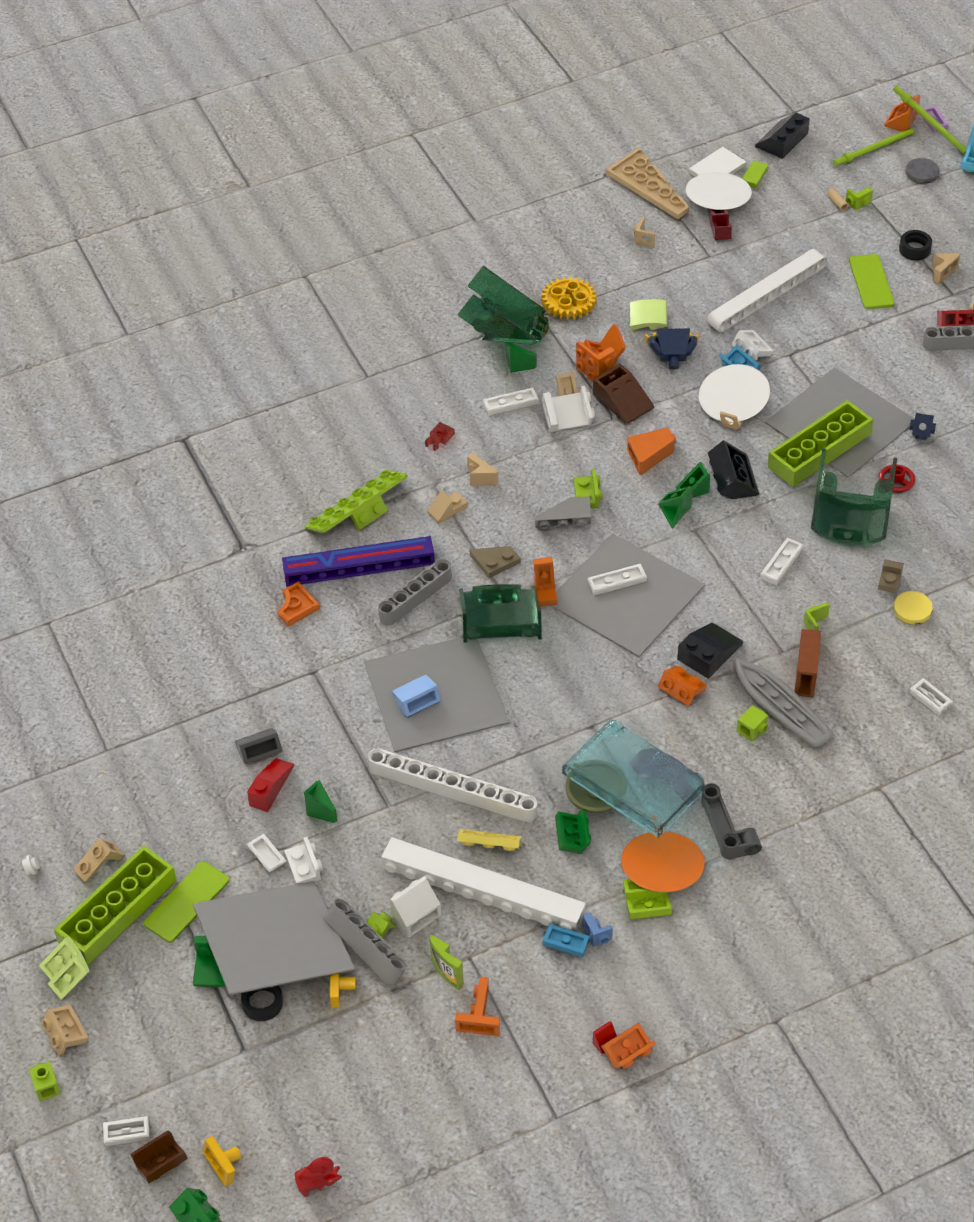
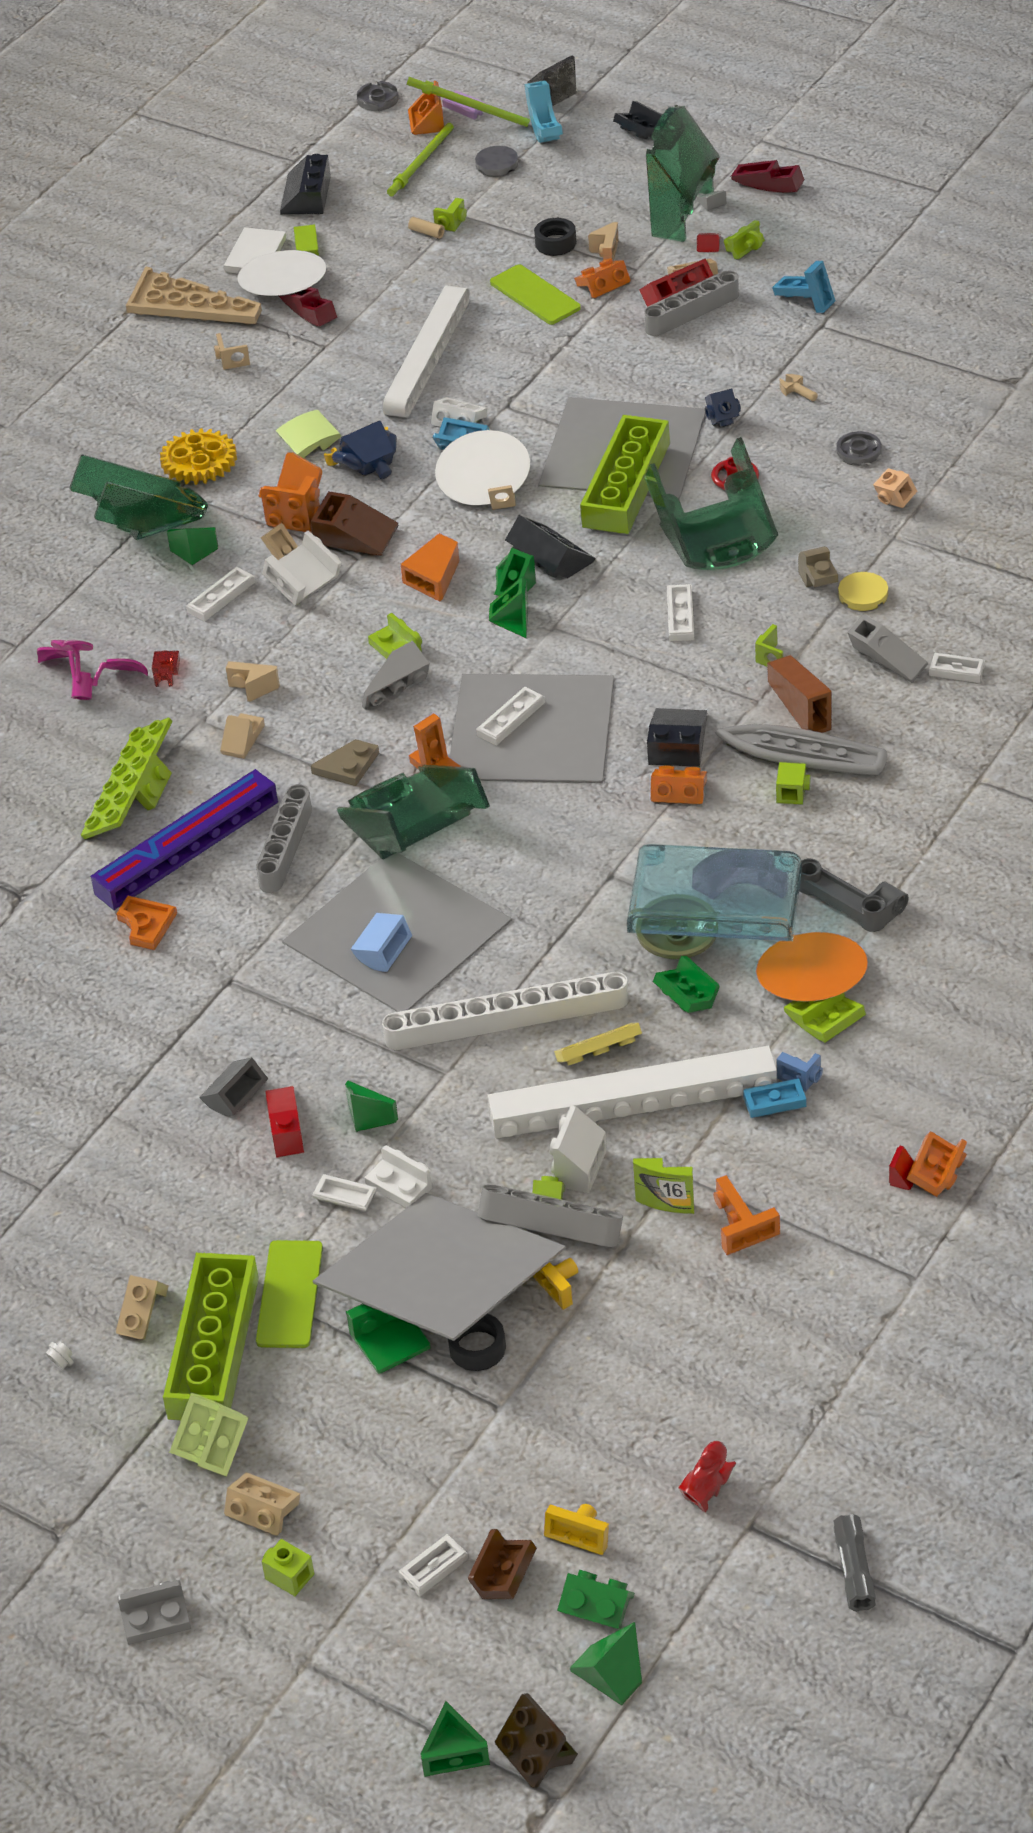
camera: 30 degrees left, 5 degrees down
none -> dark pink plant [37,640,148,700]
none -> flat silver tile [357,81,399,111]
none -> orange bracket [574,258,631,298]
none -> light grey slope [847,614,928,683]

